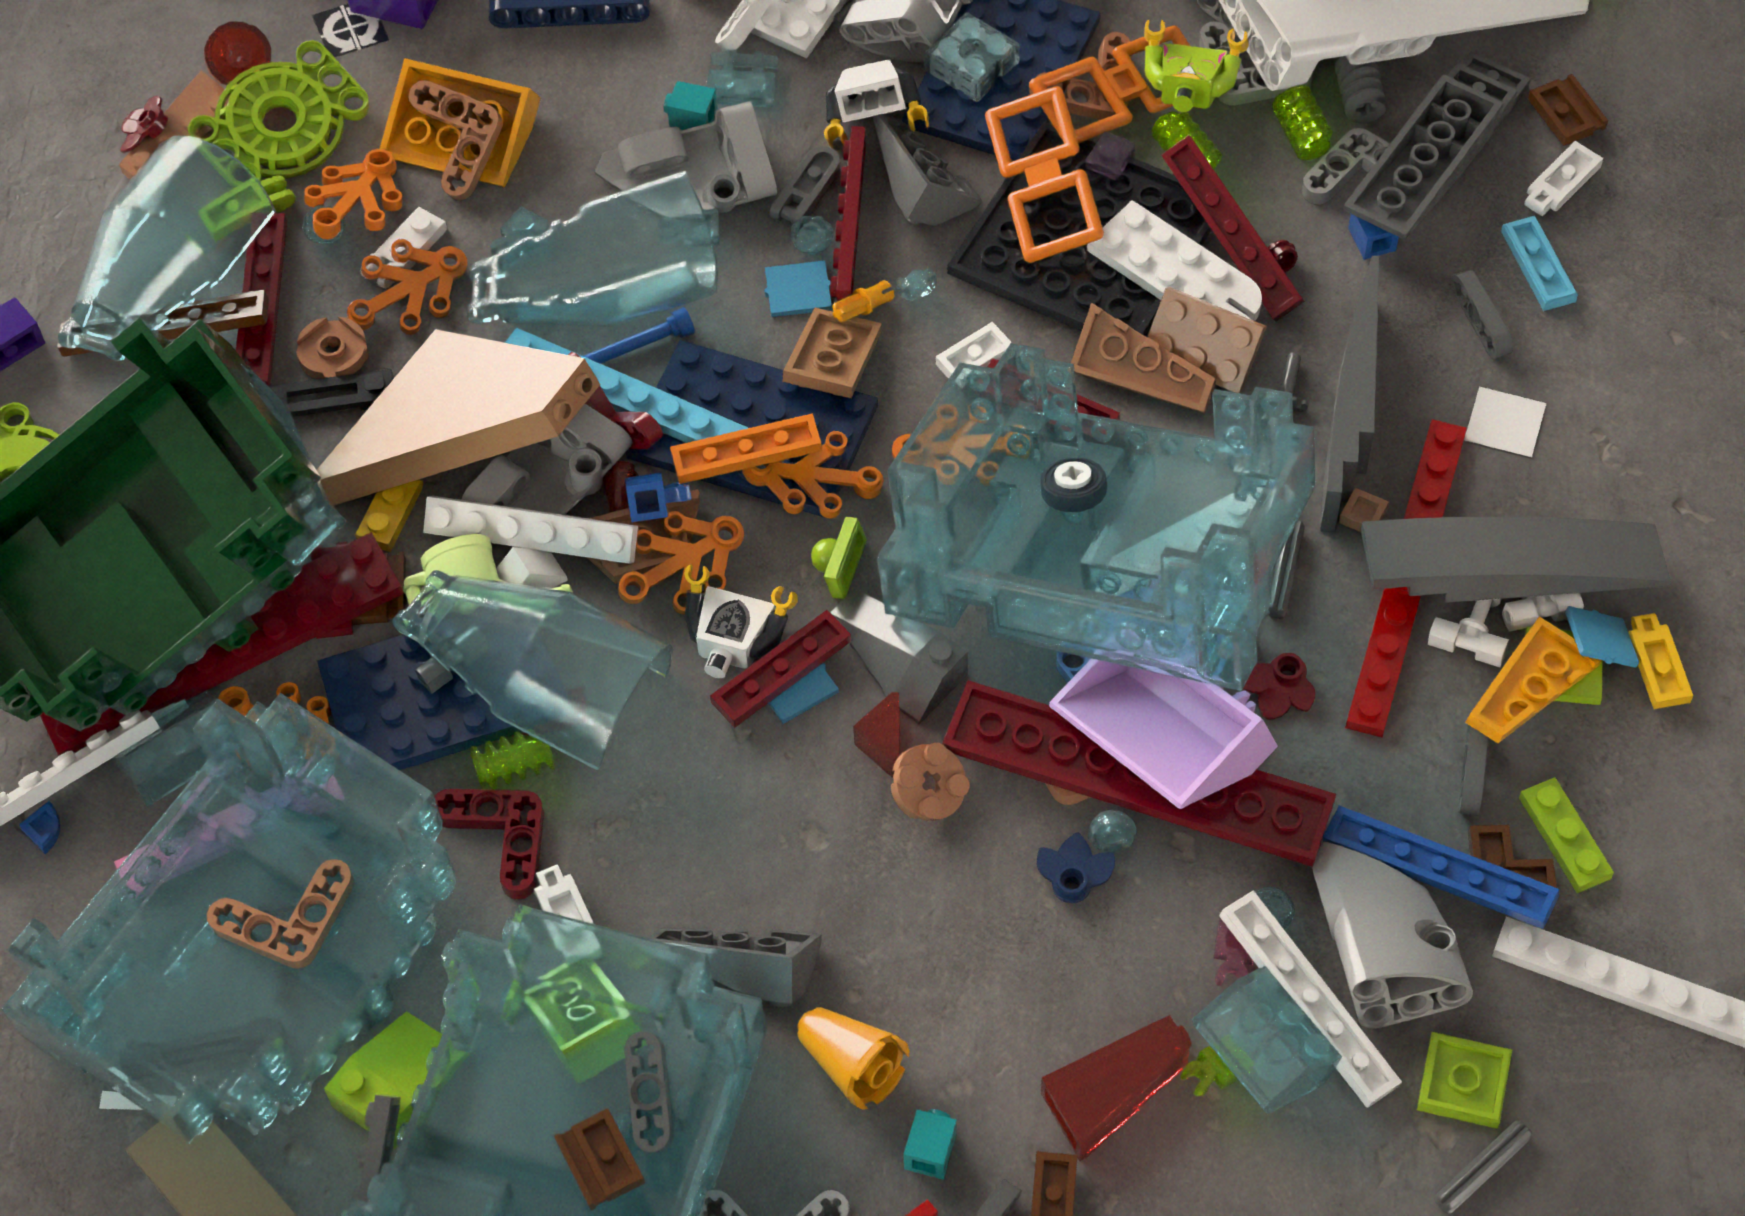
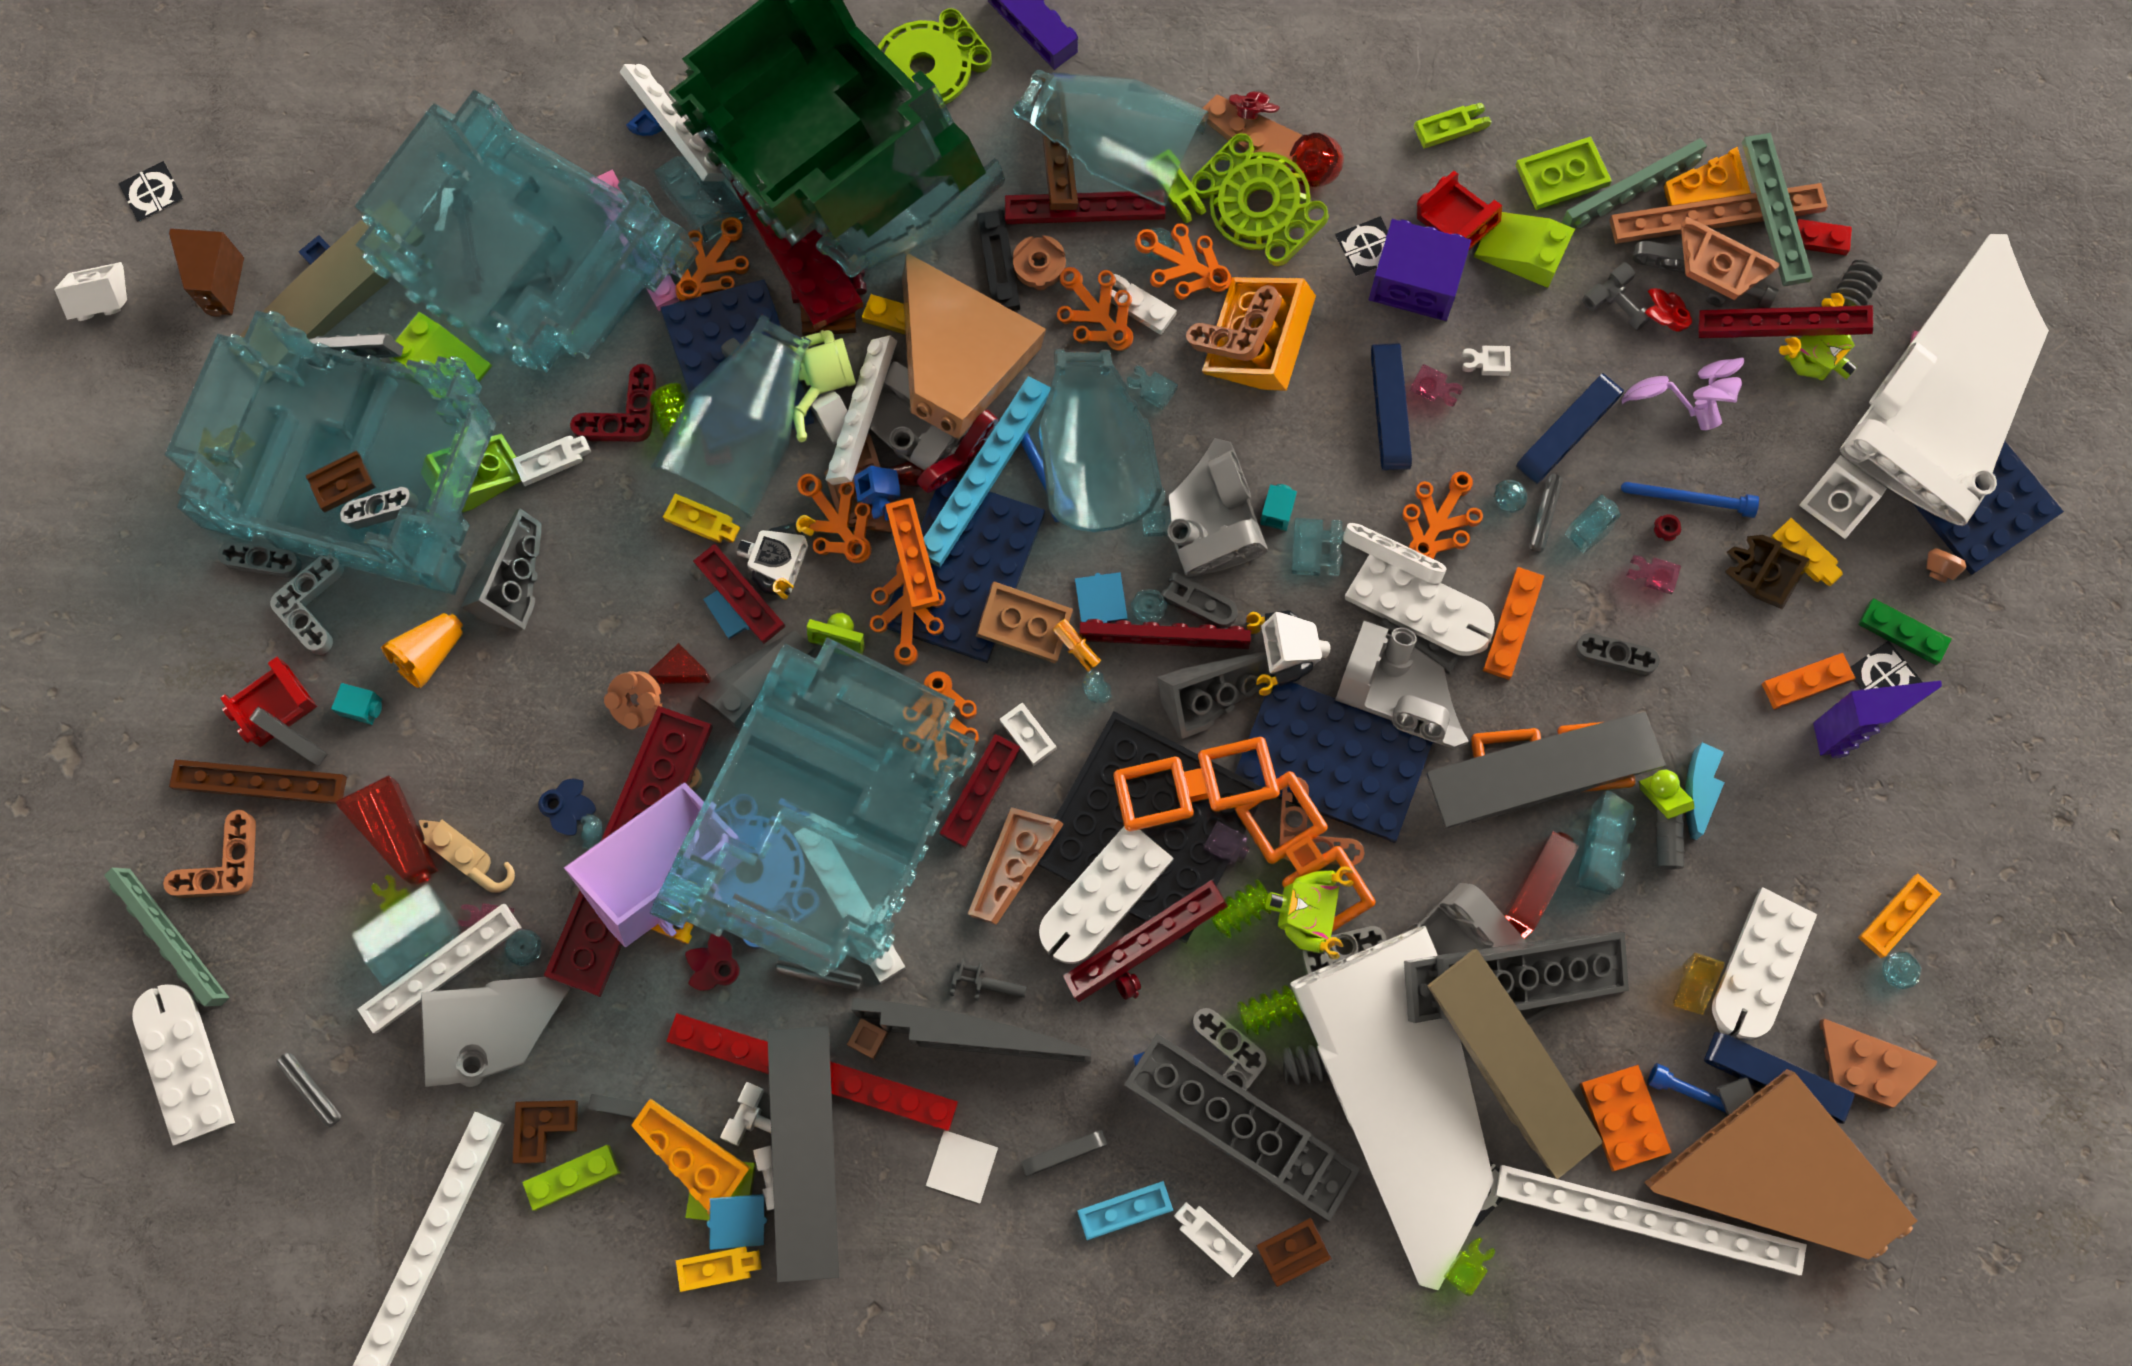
camera: 90 degrees right, 15 degrees up
nougat beam [207,859,354,969] -> none
clear light blue piece [925,12,1020,103] -> none
black wheel [1040,457,1107,512] -> none
medium nougat plate [1148,287,1267,394] -> none
blue plate [1323,805,1559,929] -> none
lime tile [1417,1032,1512,1129] -> none
none -> tan plate [419,820,515,893]
none -> yellow hinge [663,493,740,544]

